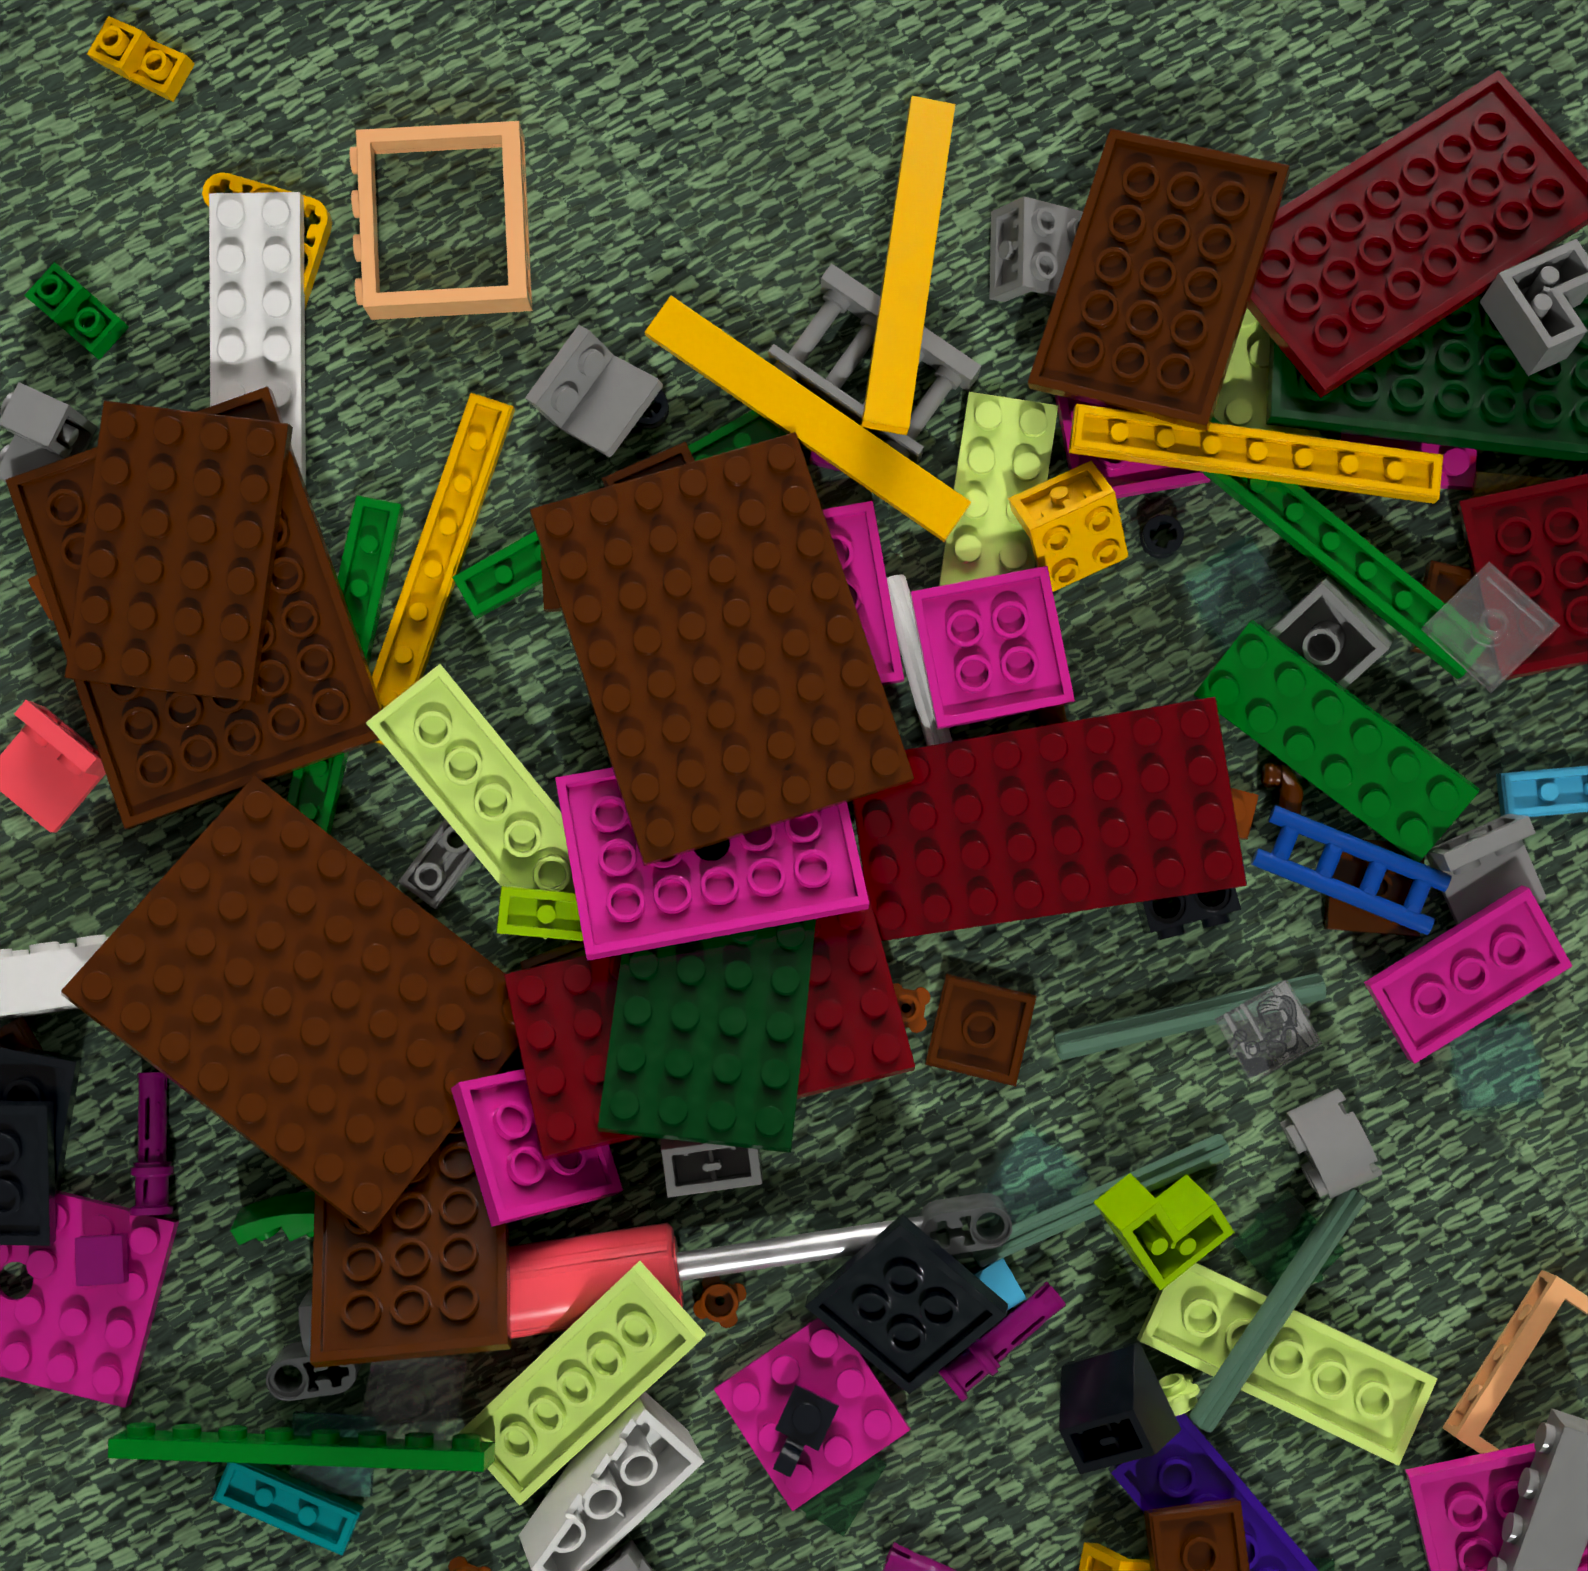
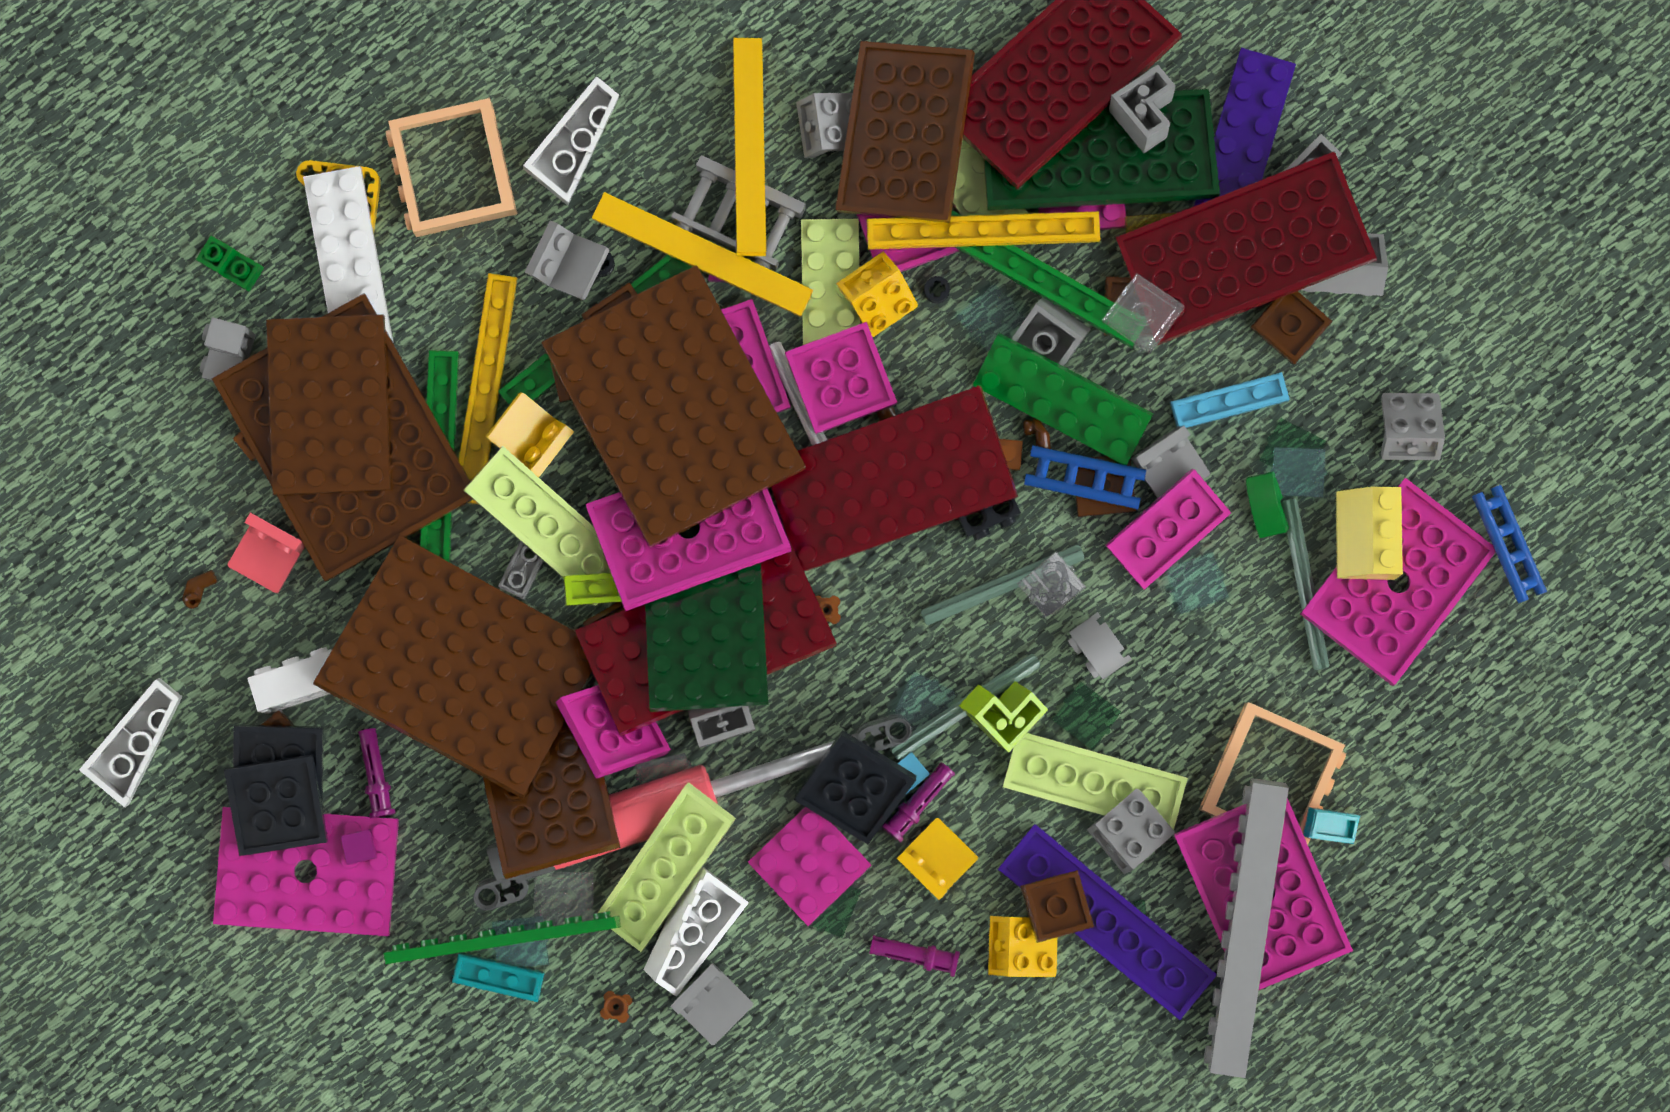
camera: 10 degrees left, 0 degrees up
yellow slope [87,16,195,102] -> none
green slope [230,1192,315,1246] -> none
dark orange plate [693,1276,747,1328] -> none
black plate [773,1384,839,1477] -> none
reddish brown tile [925,974,1037,1087] -> none
black slope [1059,1341,1182,1474] -> none
yellowish green plate [1159,1373,1200,1416] -> none
sand green axle [1189,1188,1366,1432] -> none
none -> yellow bracket [486,392,574,477]
none -> white wedge [523,76,619,206]
none -> clear piece [635,753,692,784]
none -> yellow bracket [896,818,978,900]
none -> light grey bracket [1087,789,1175,874]

